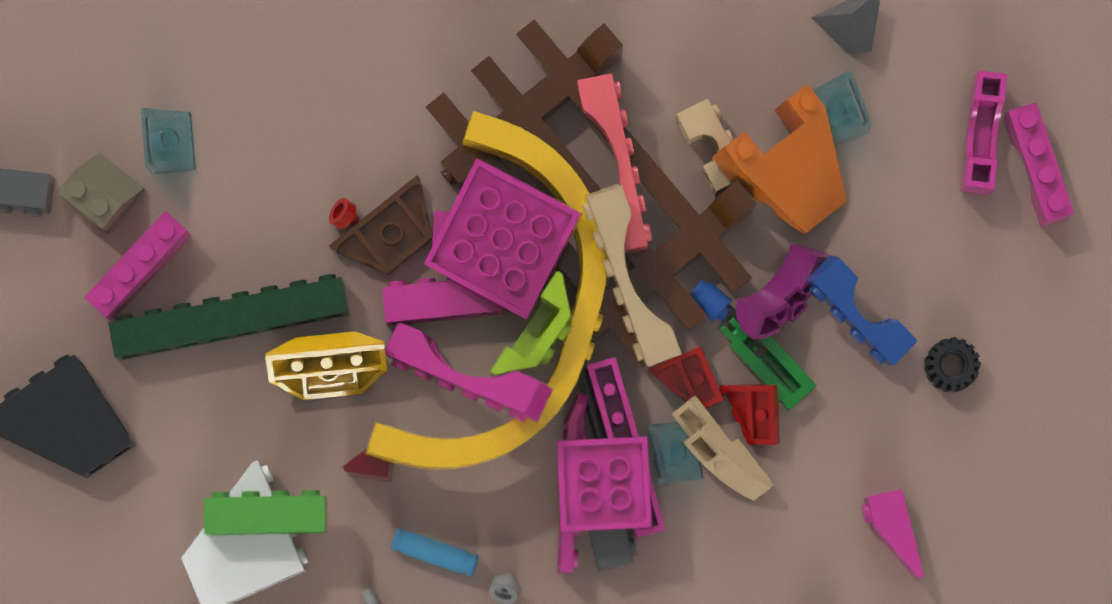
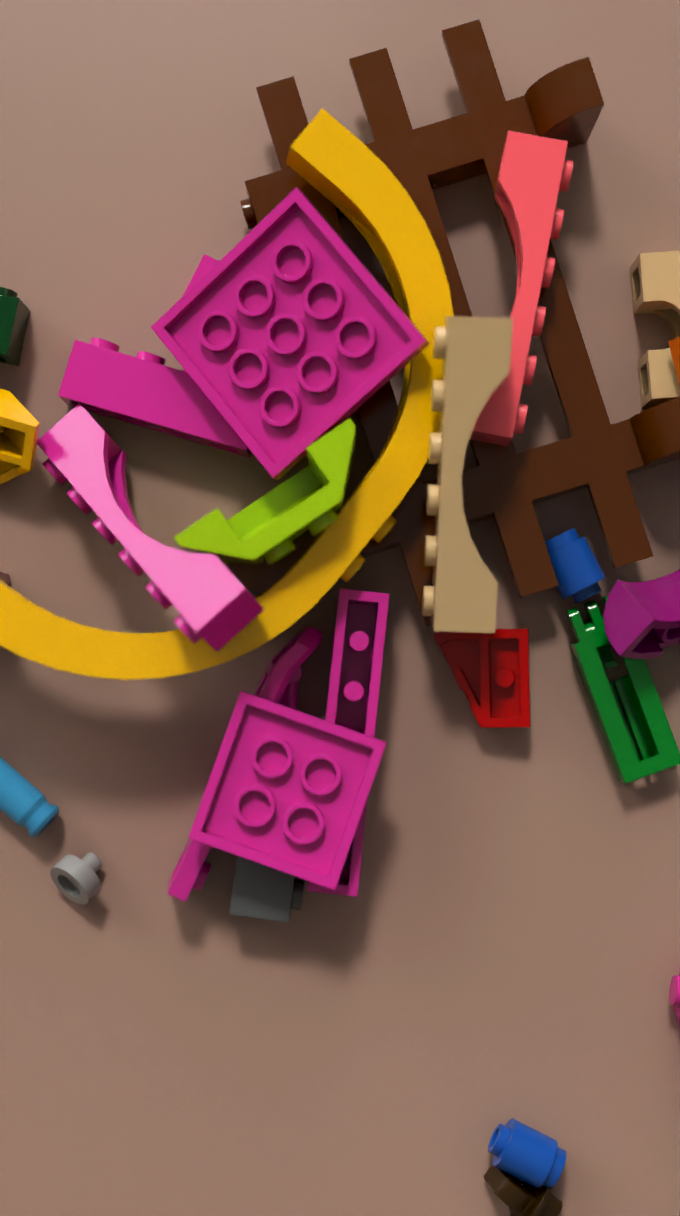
camera: 25 degrees right, 5 degrees up
reddish brown wing [329,176,433,275] -> none
red tile [329,198,360,229] -> none
dark grey bar [578,365,607,439] -> none
clear light blue slope [647,422,704,487] -> none
tan slope [672,396,774,501] -> none
red wing [720,384,780,445] -> none

